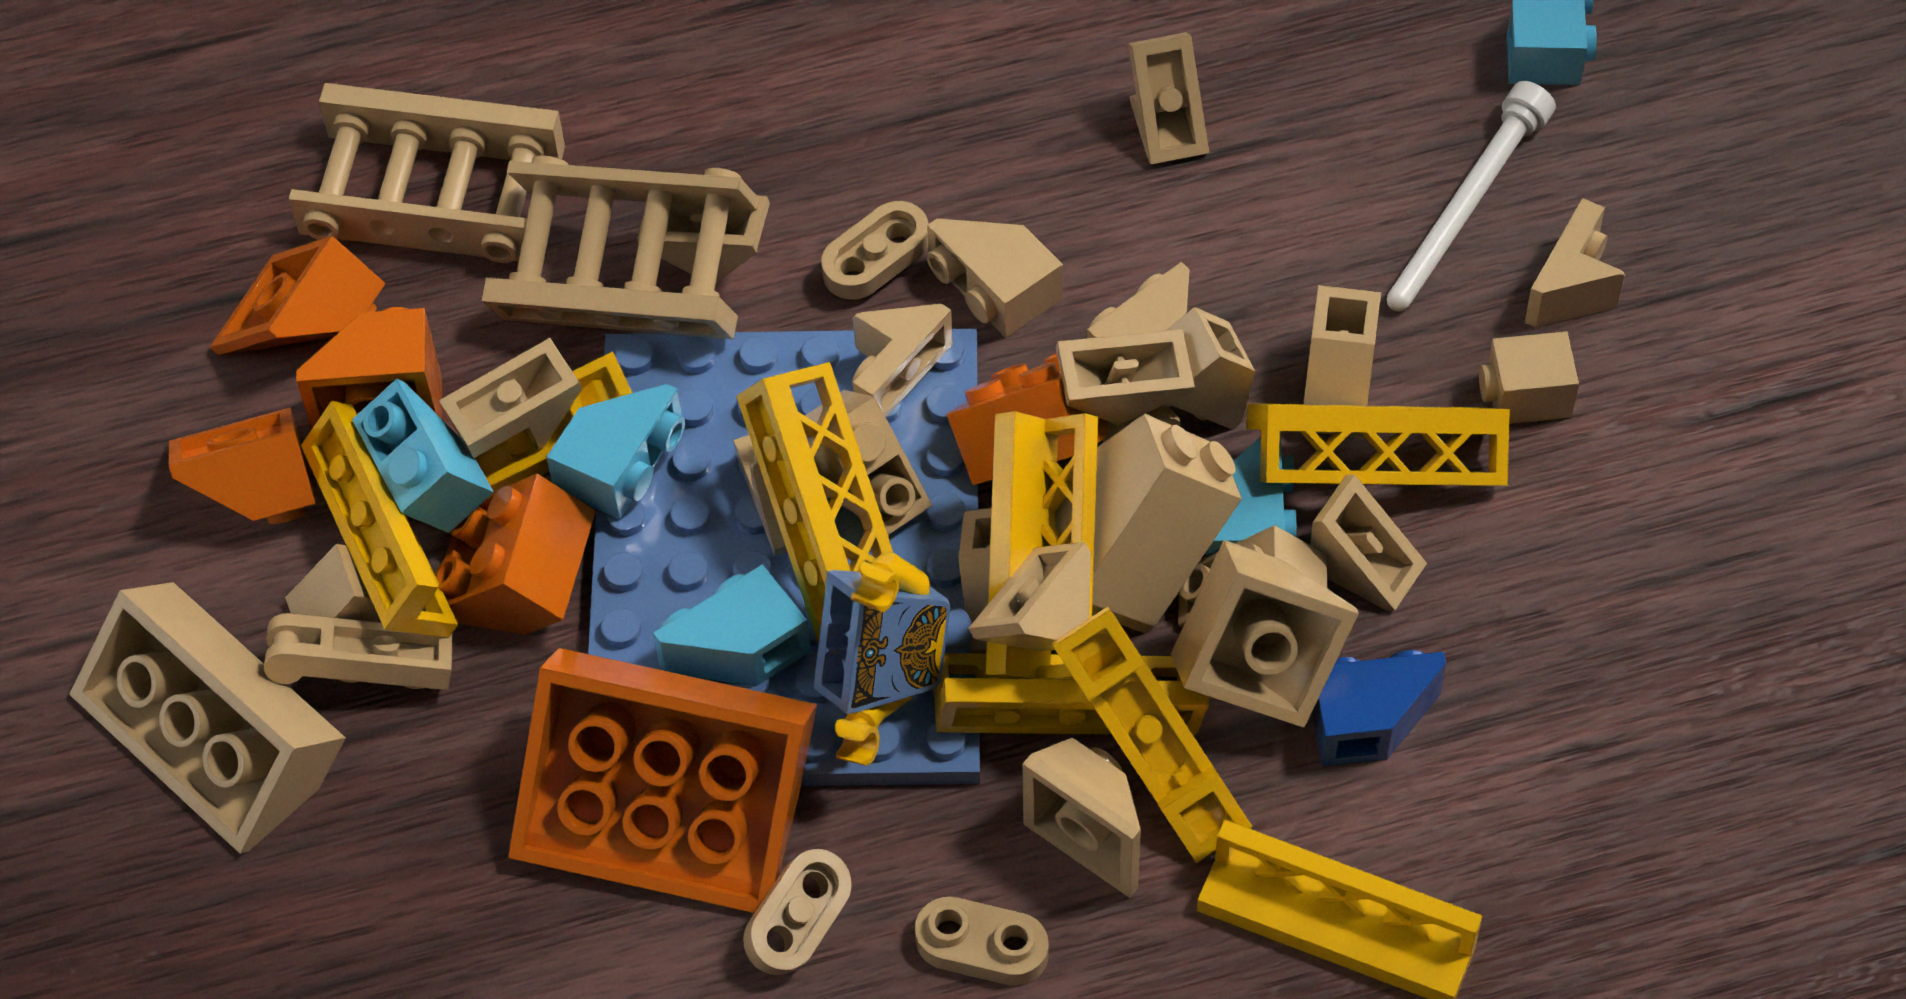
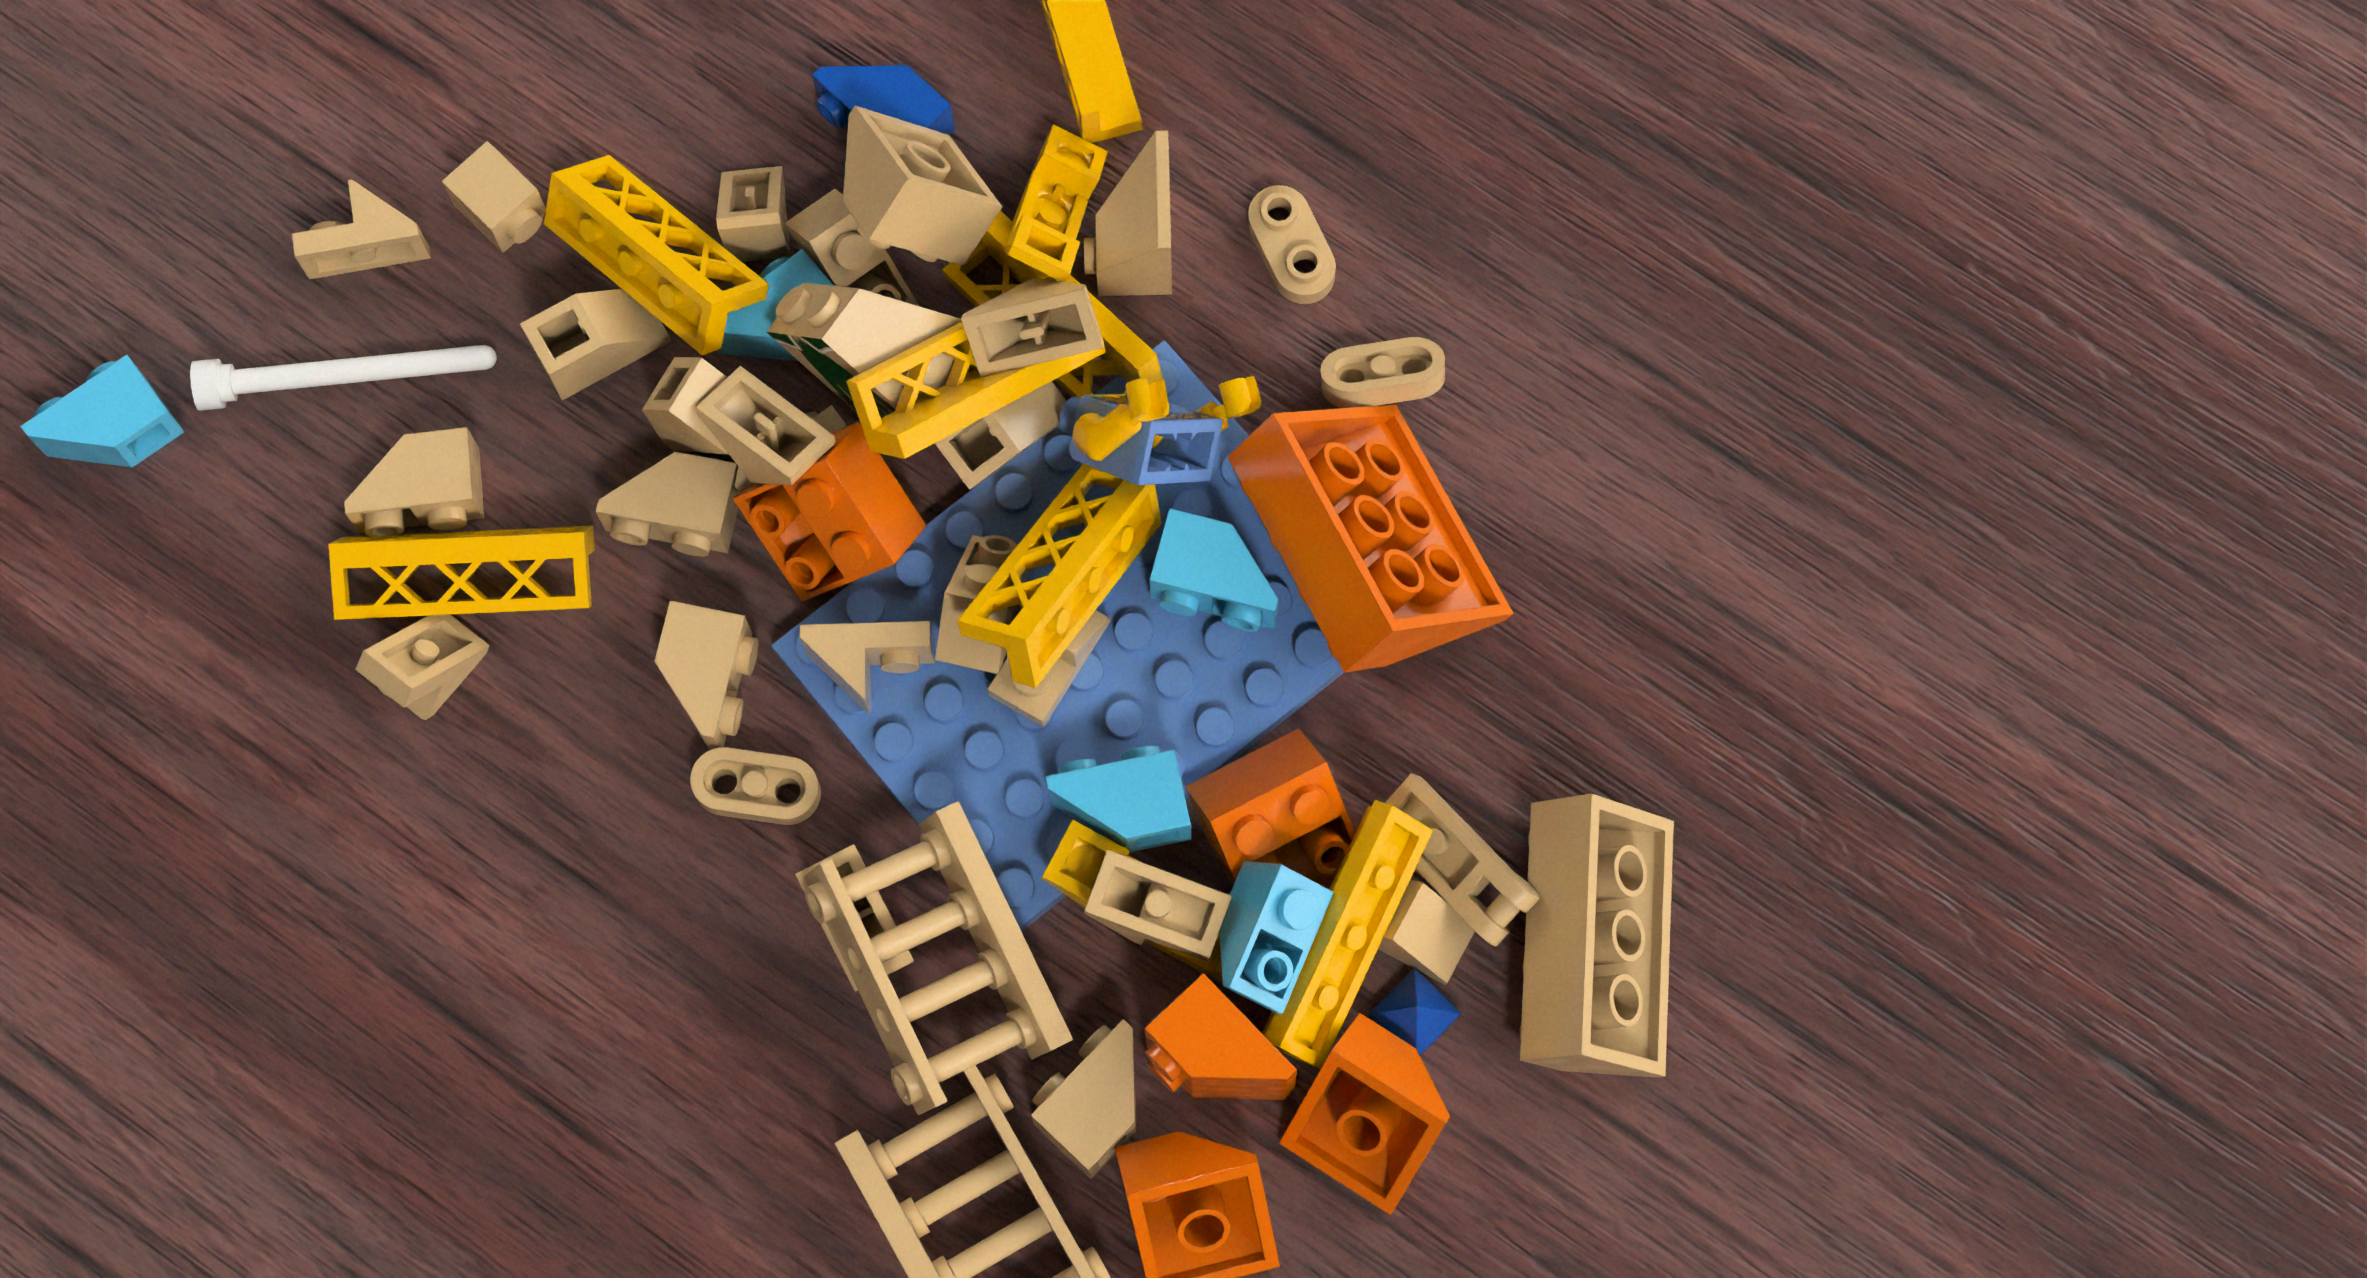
camera: 130 degrees left, 15 degrees up
none -> yellow fence [328,525,595,620]
none -> tan slope [344,427,484,537]
none -> tan slope [1031,1019,1136,1179]
none -> blue slope [1369,968,1461,1056]

